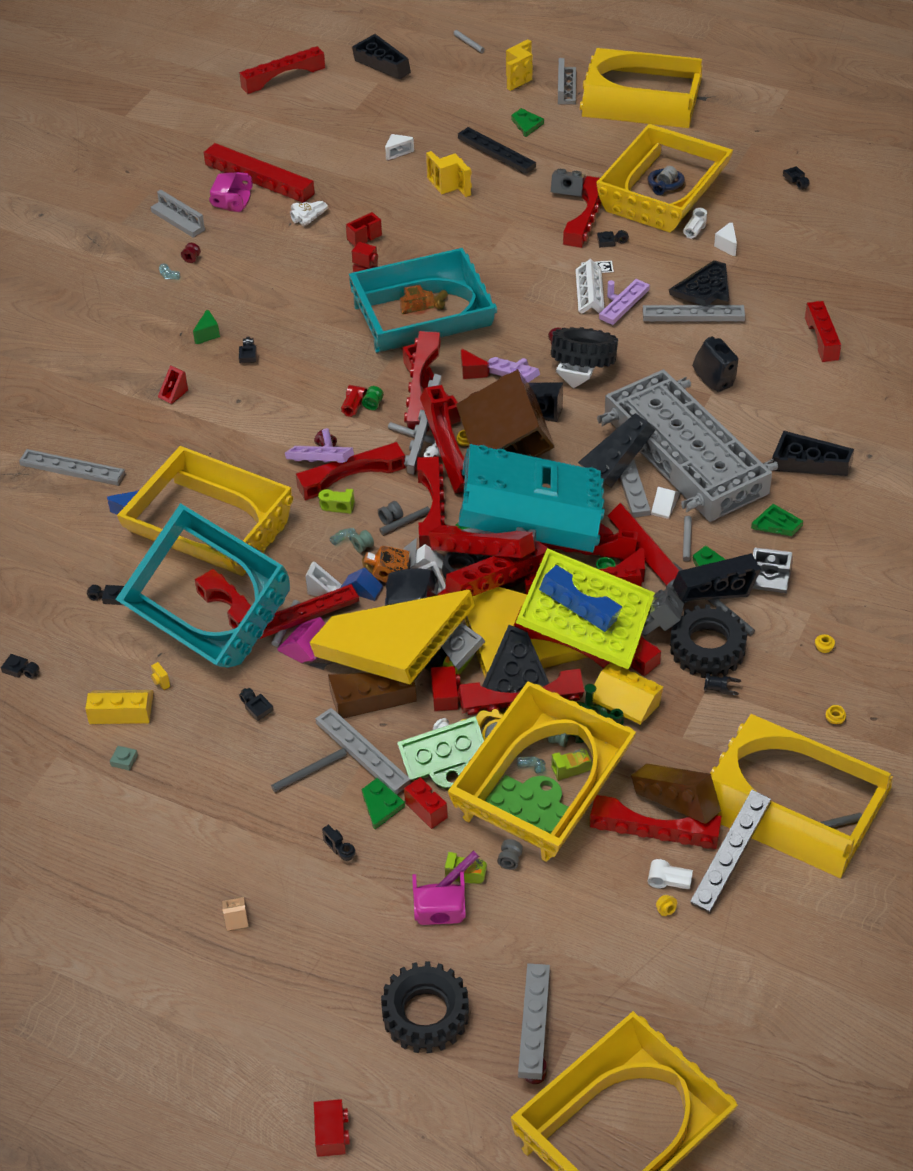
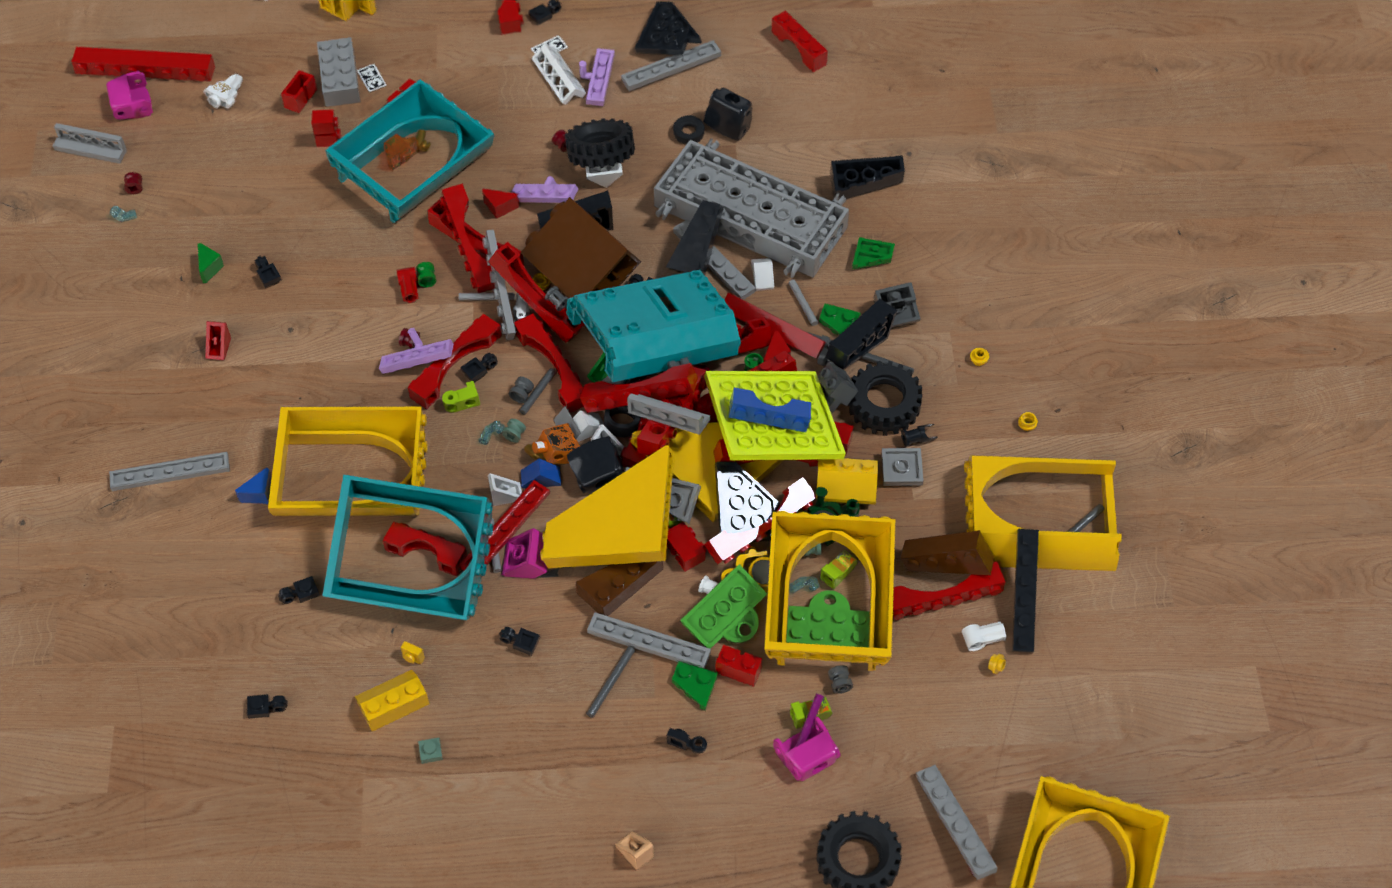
camera: 30 degrees left, 10 degrees up
none -> light grey brick [317,37,361,107]
none -> white sticker [357,64,387,92]
none -> black plate [460,353,498,382]
none -> dark grey bush [545,286,569,311]
none -> light grey fence [627,394,710,435]
none -> black tyre [673,115,705,144]
none -> light grey plate [881,448,923,486]

